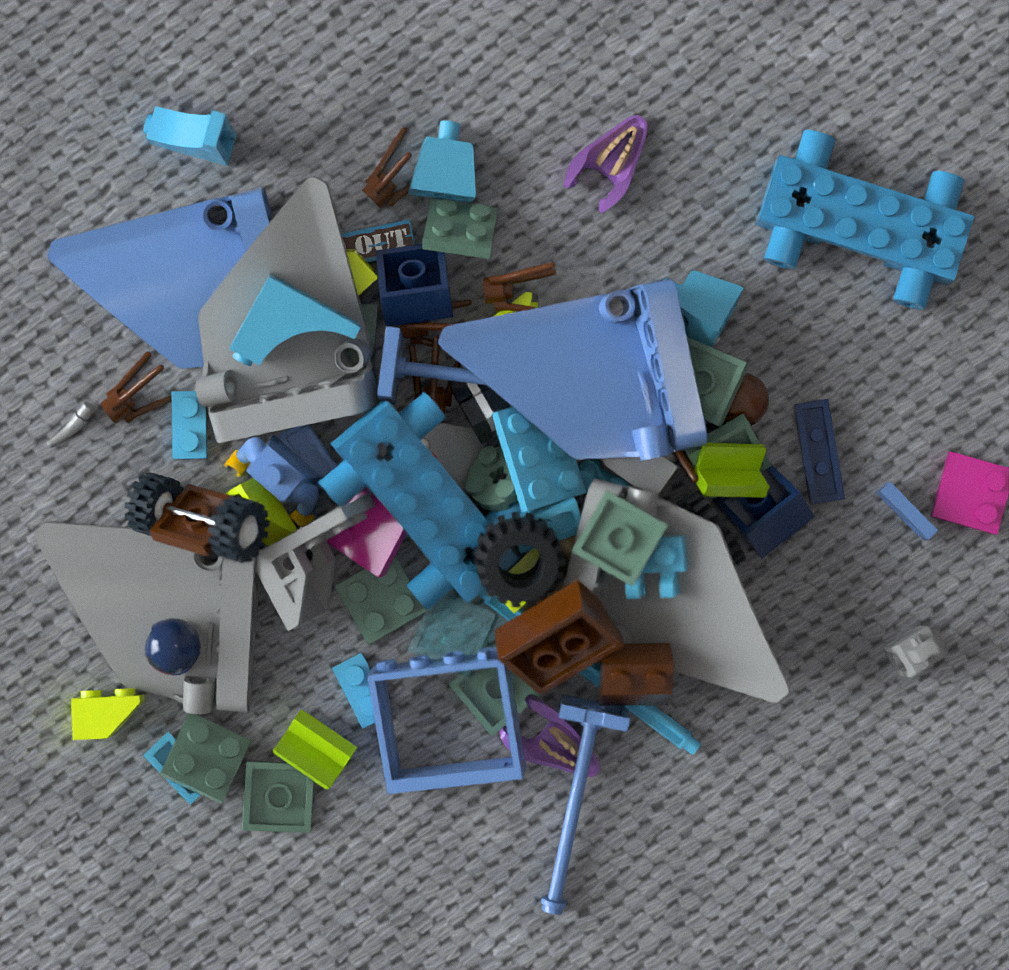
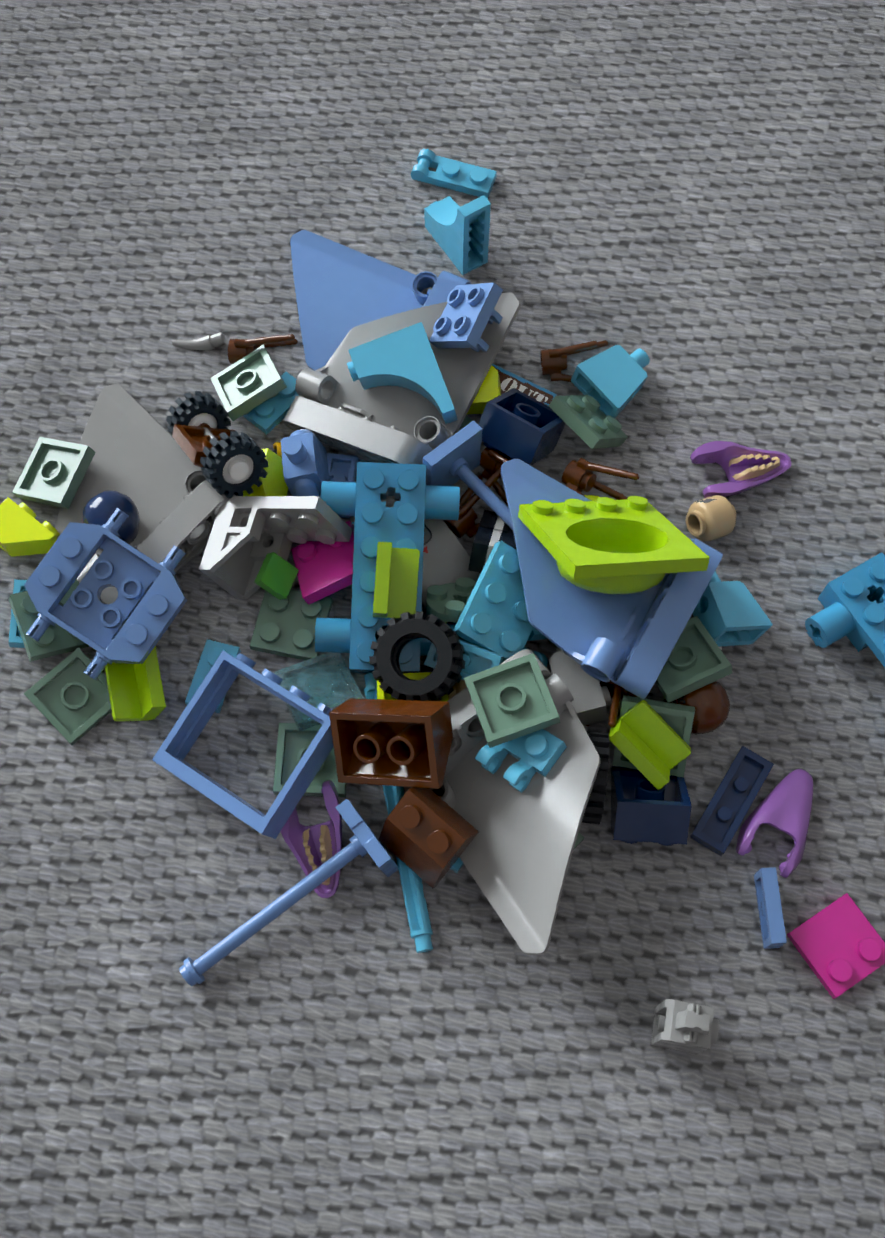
camera: 45 degrees right, 20 degrees down
none -> plate [12,437,96,509]
none -> medium blue piece [24,508,187,680]
none -> sand green plate [211,345,287,421]
none -> bright green tile [254,552,299,600]
none -> lime panel [373,542,420,619]
none -> medium azure plate [411,149,497,199]
none -> medium blue plate [429,282,503,352]
none -> lime piece [518,496,710,594]
none -> tan head [686,495,736,542]
none -> medium lavender animal [736,769,813,878]

